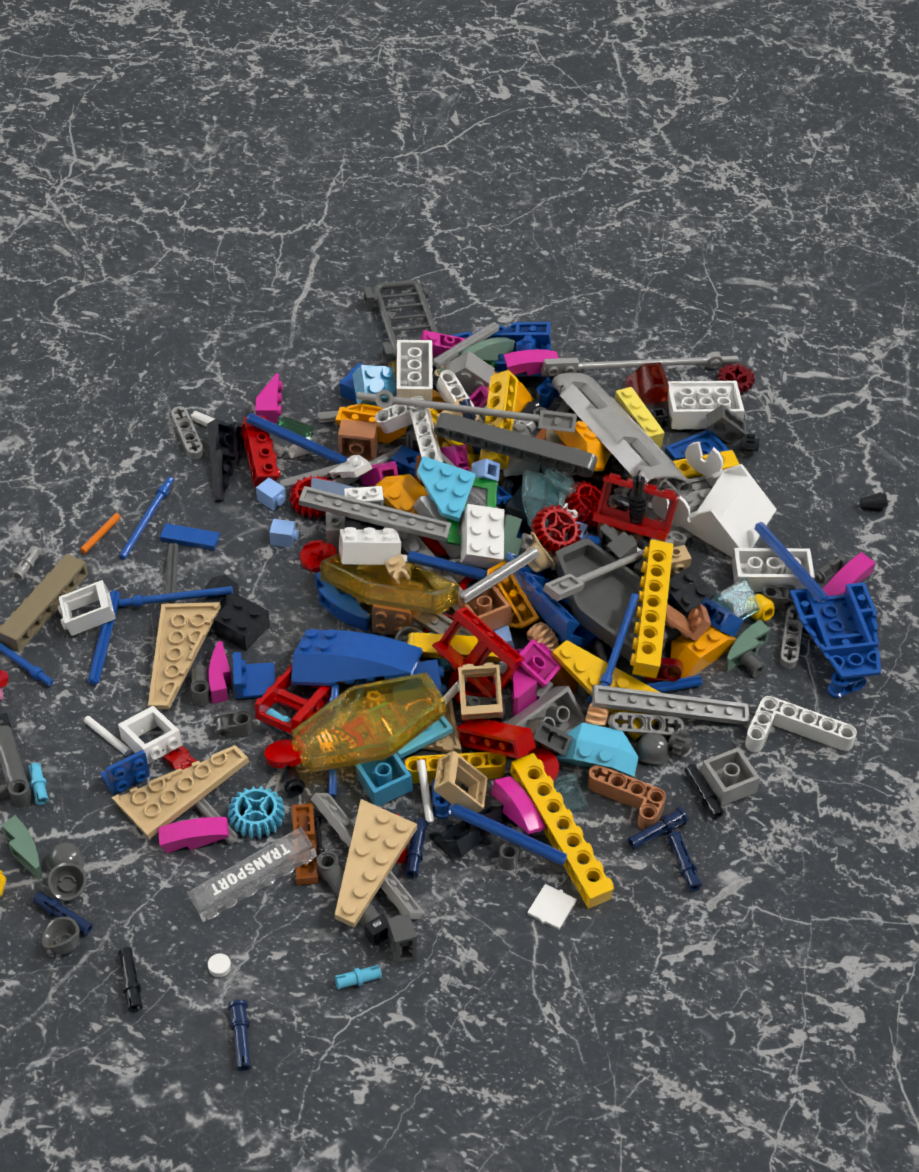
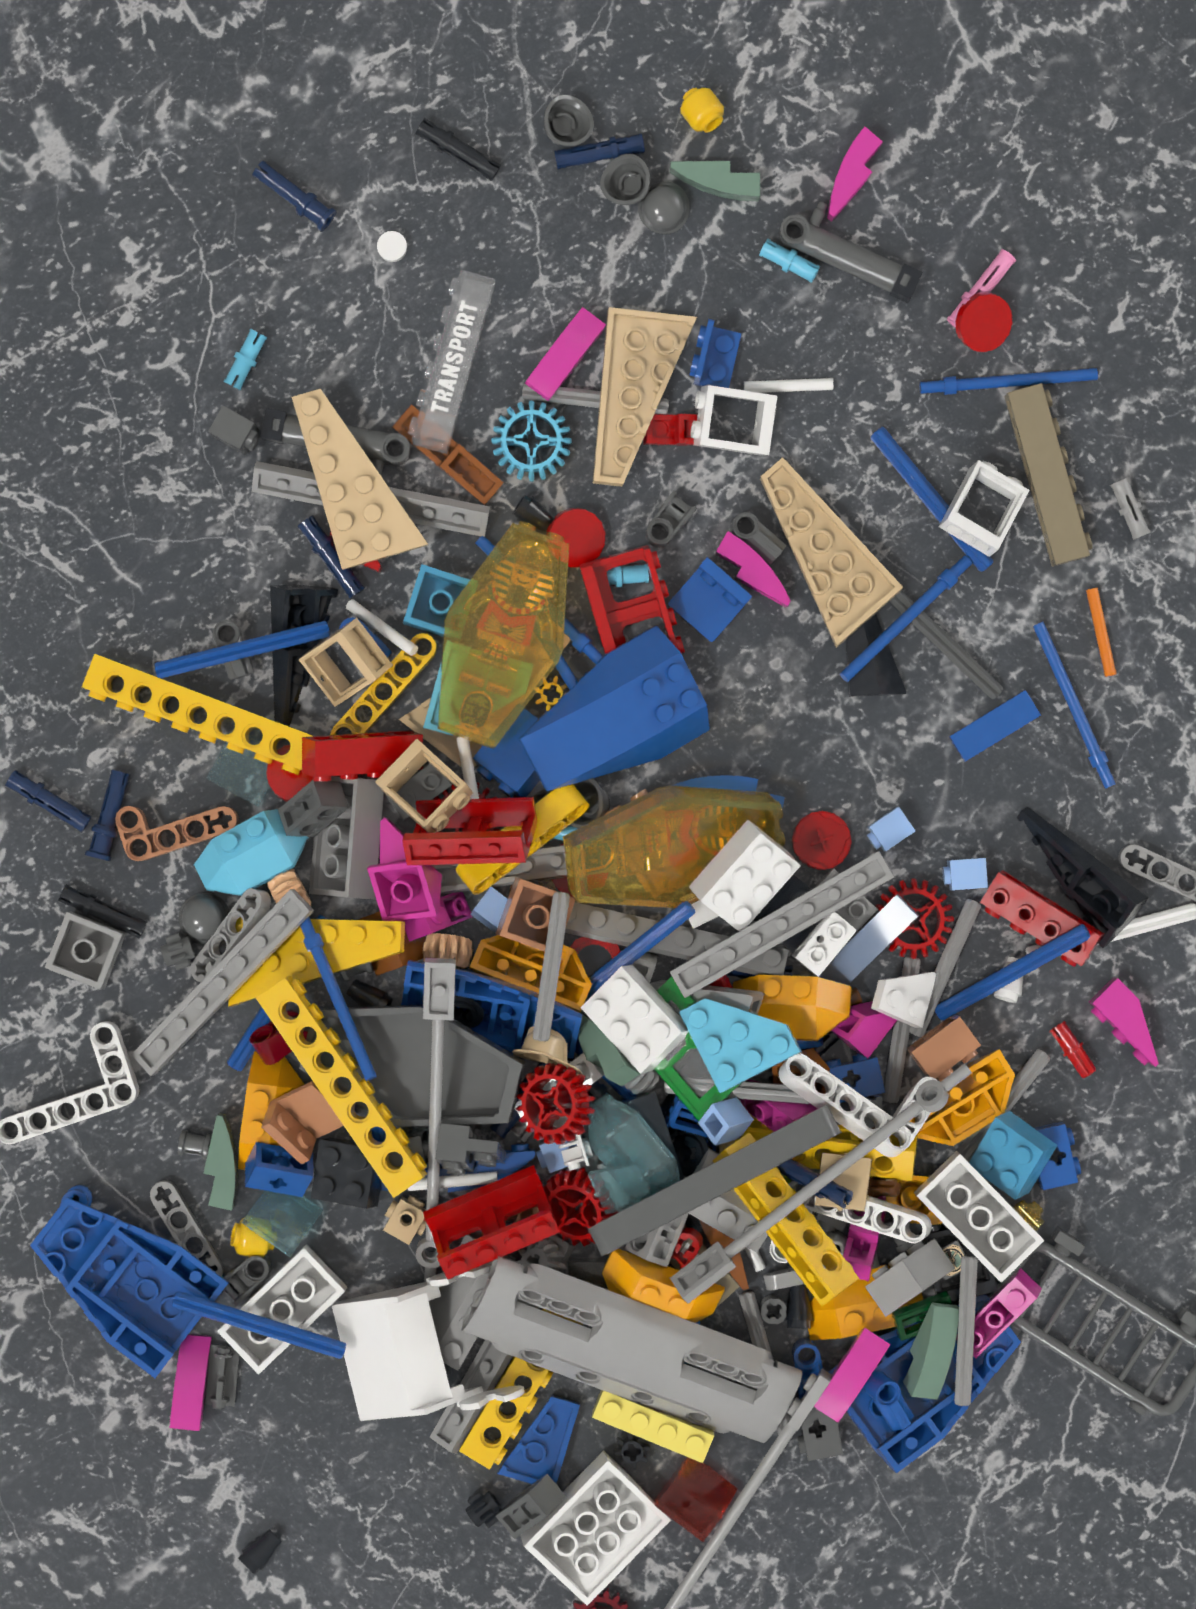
camera: 145 degrees right, 40 degrees up
black brick [214,594,270,651] -> none
clear green tile [277,416,315,438] -> none
black hinge [314,816,325,855] -> none
tan plate [384,554,410,584] -> none
dark pink slope [491,776,545,834] -> none
white piece [527,884,577,930] -> none
black hinge [629,475,647,525] -> none
none -> red axle [1049,1021,1096,1078]

